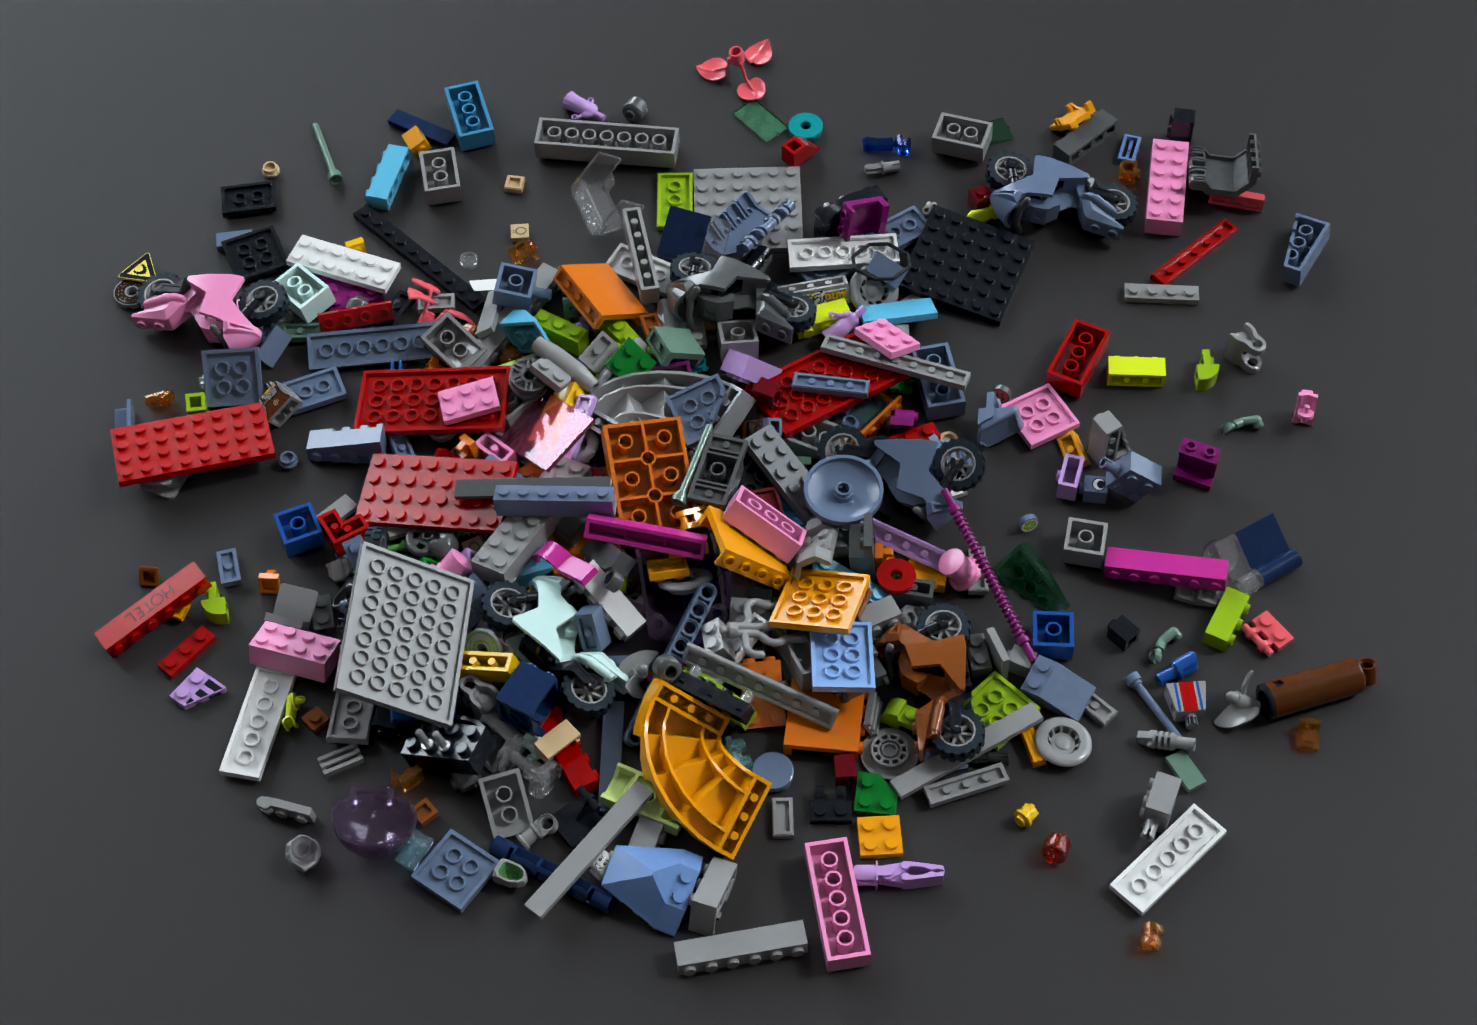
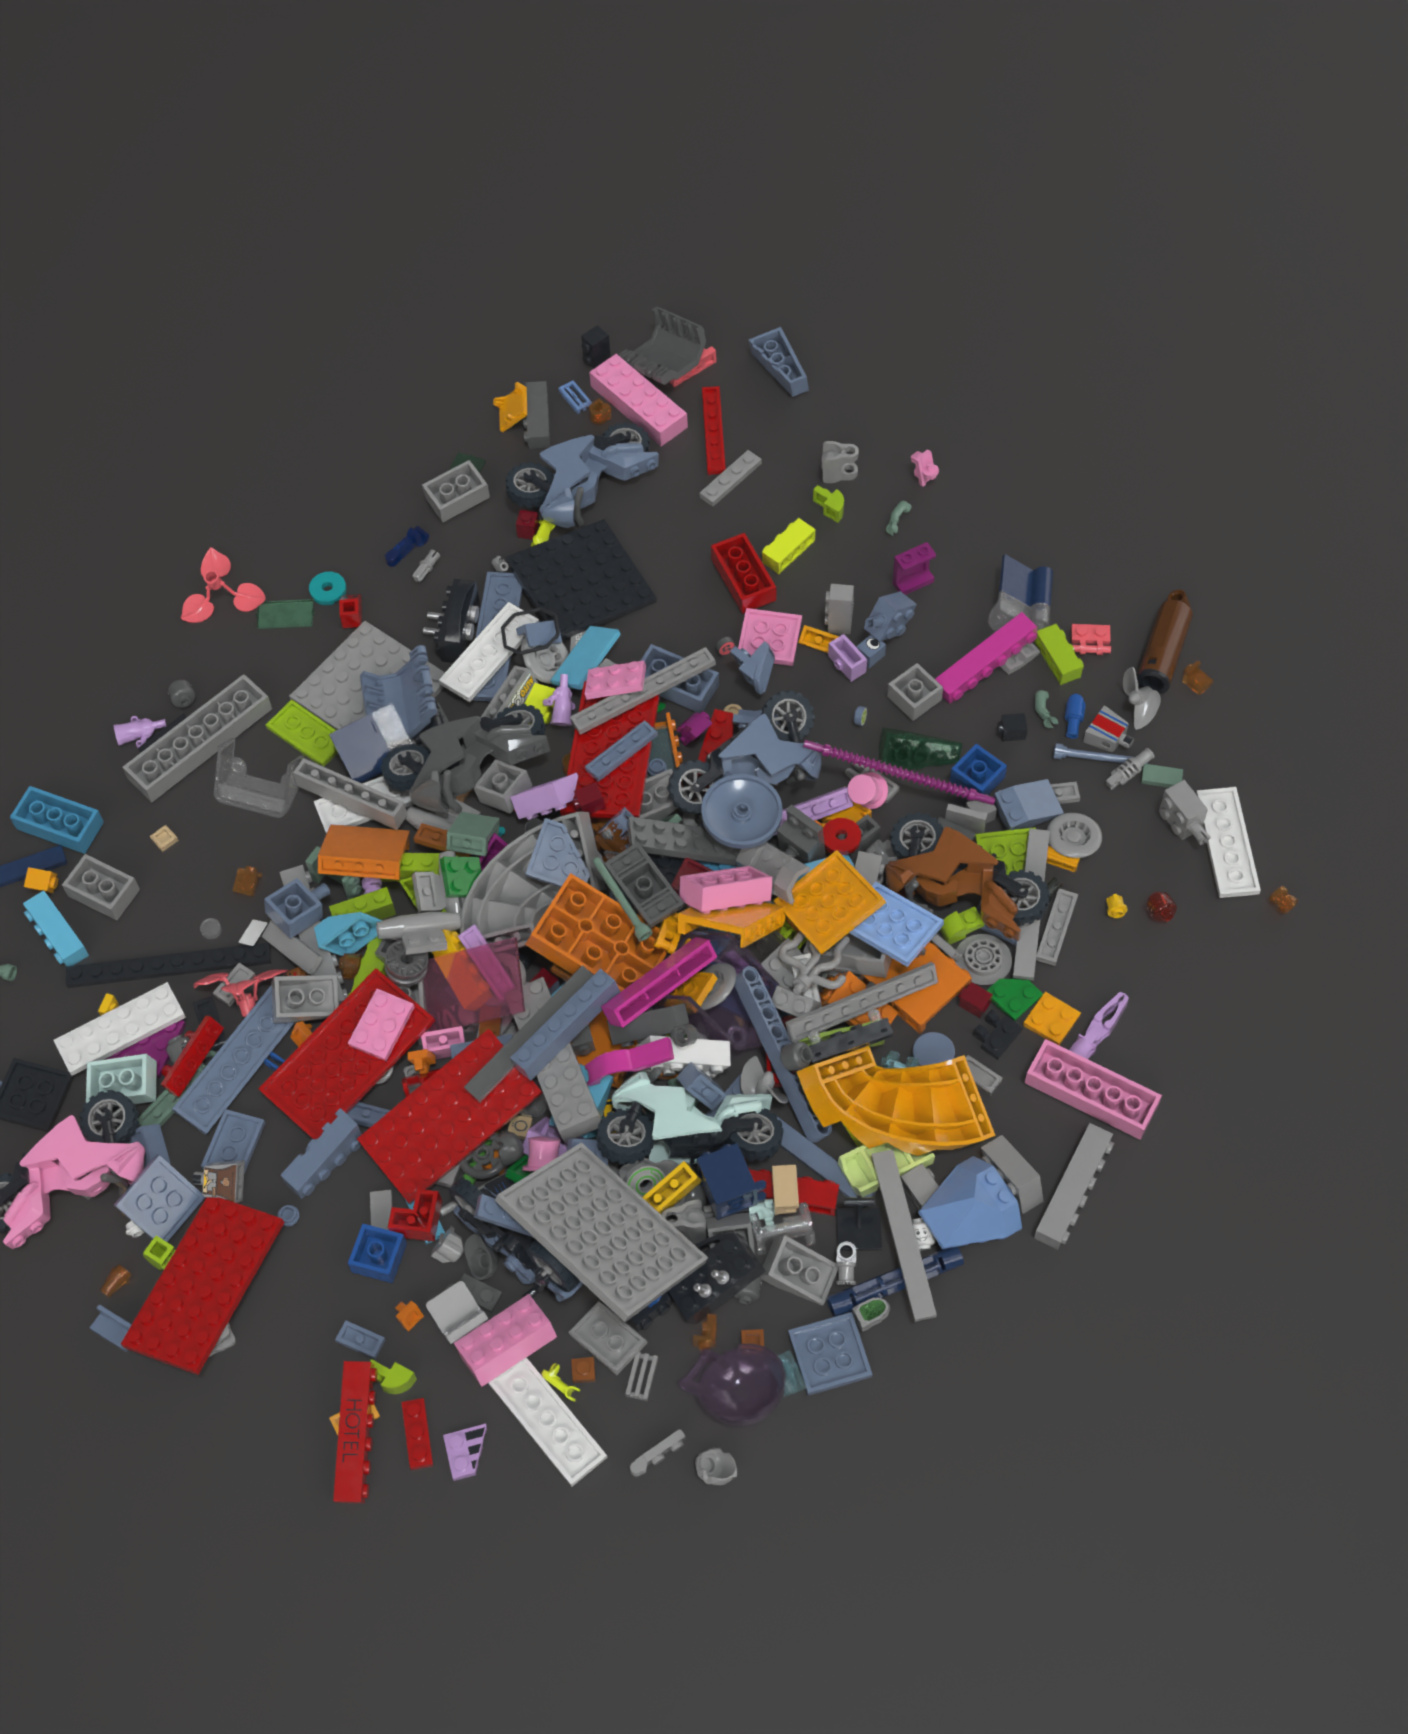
camera: 50 degrees left, 5 degrees up
dark orange slope [139,566,160,587] -> none
tan tile [511,223,530,242] -> none
magenta panel [838,196,890,242] -> none

